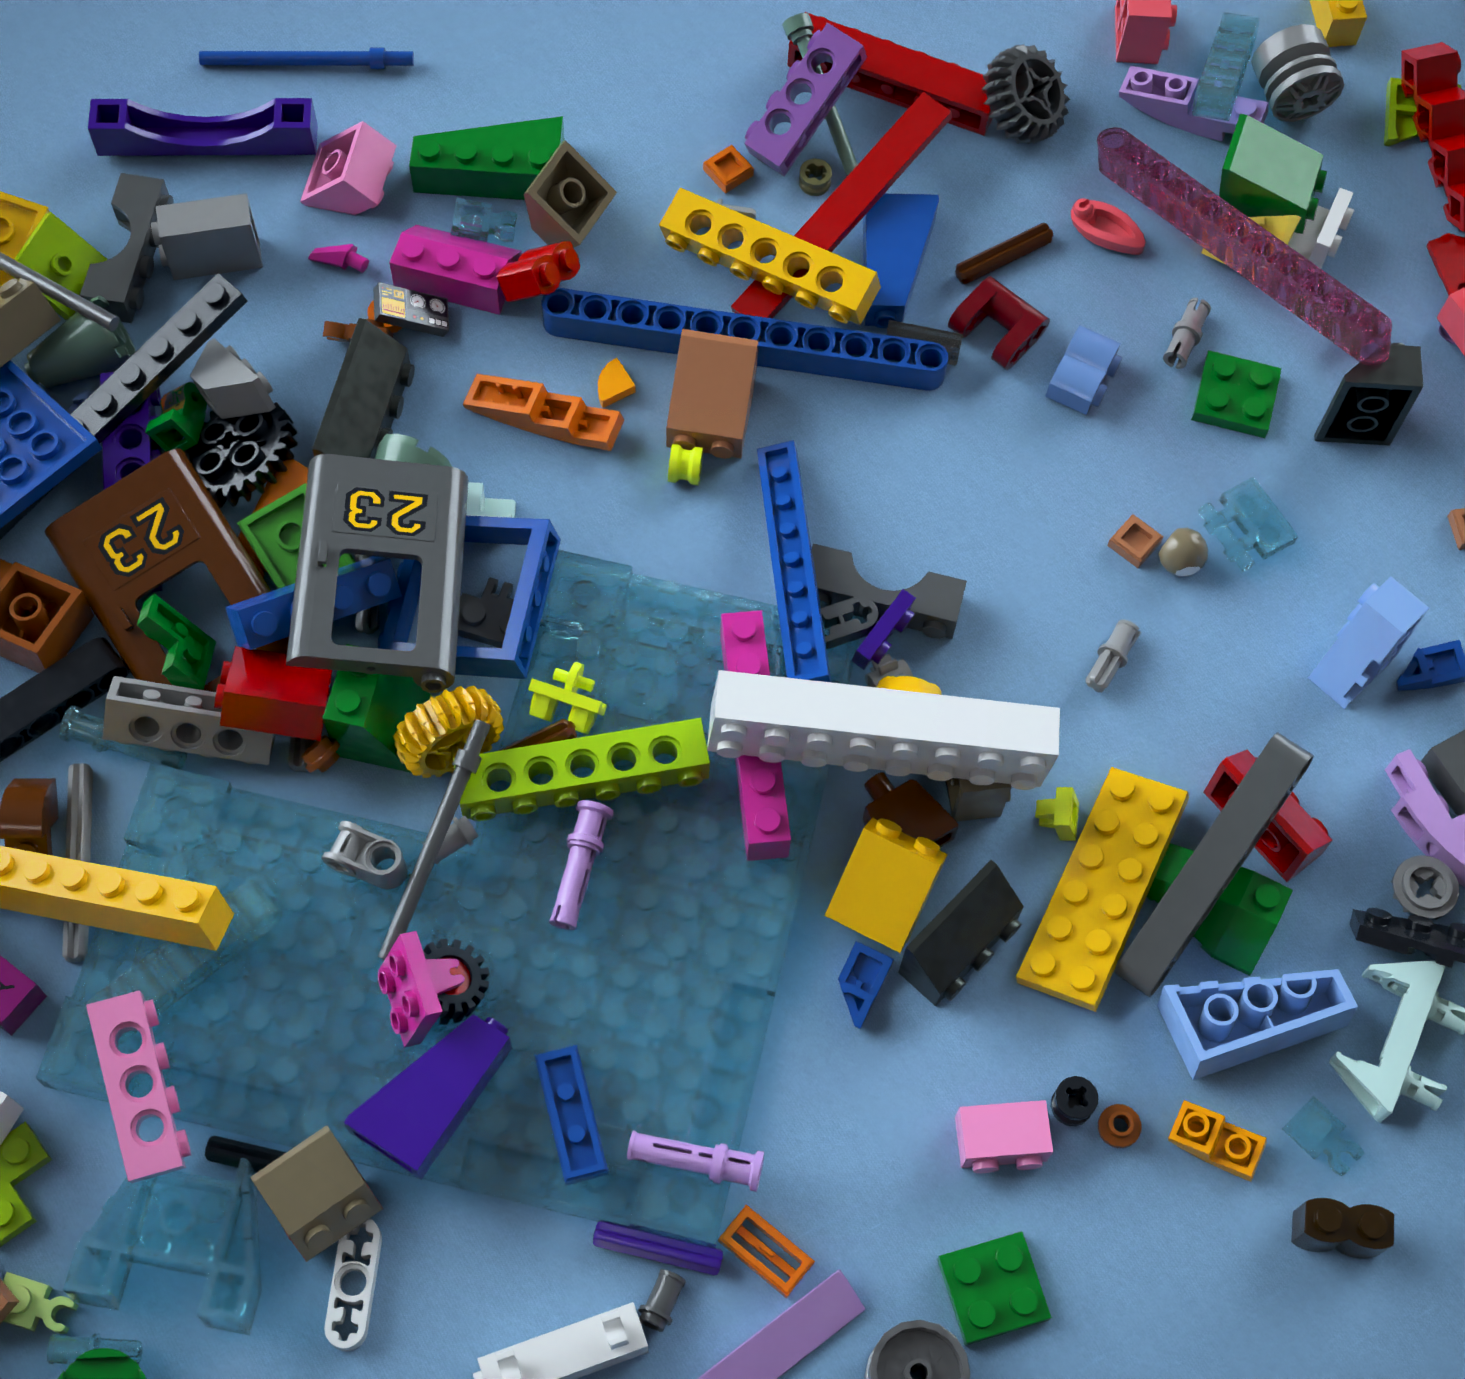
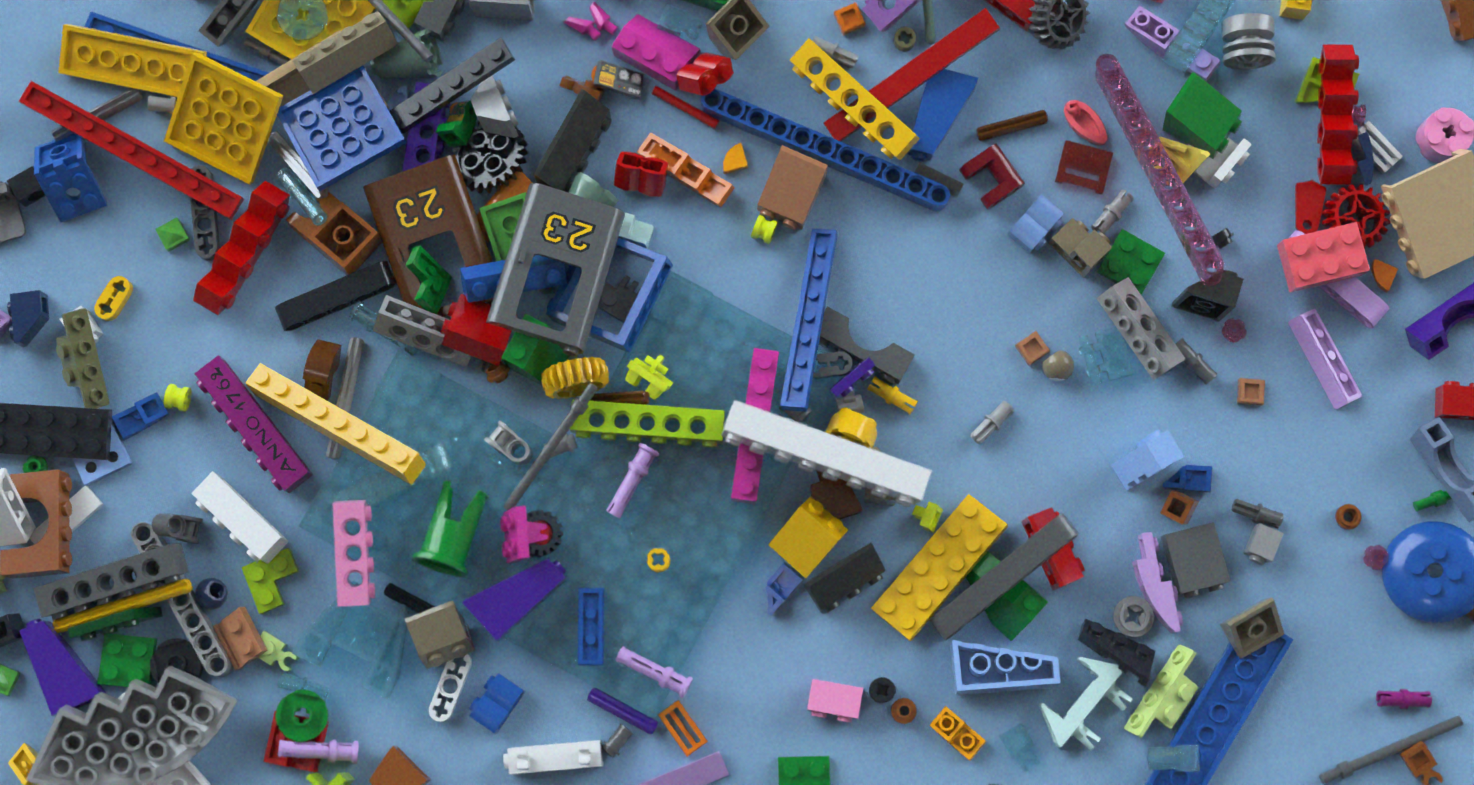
camera: 20 degrees right, 15 degrees up
none -> green piece [411,481,489,578]
none -> blue brick [469,673,525,734]
none -> dark pink bar [589,1,618,35]
none -> red brick [614,152,668,197]
none -> yellow bush [647,548,671,573]
none -> red bar [651,86,720,129]
none -> yellow pin [867,376,918,415]
none -> dark tan brick [1048,218,1112,278]
none -> clear red plate [1054,140,1113,195]
none -> light grey brick [1096,277,1186,380]
none -> dark orange brick [1160,490,1199,525]
none -> dark grey pin [1176,338,1217,385]
none -> clear pink plate [1222,318,1247,343]

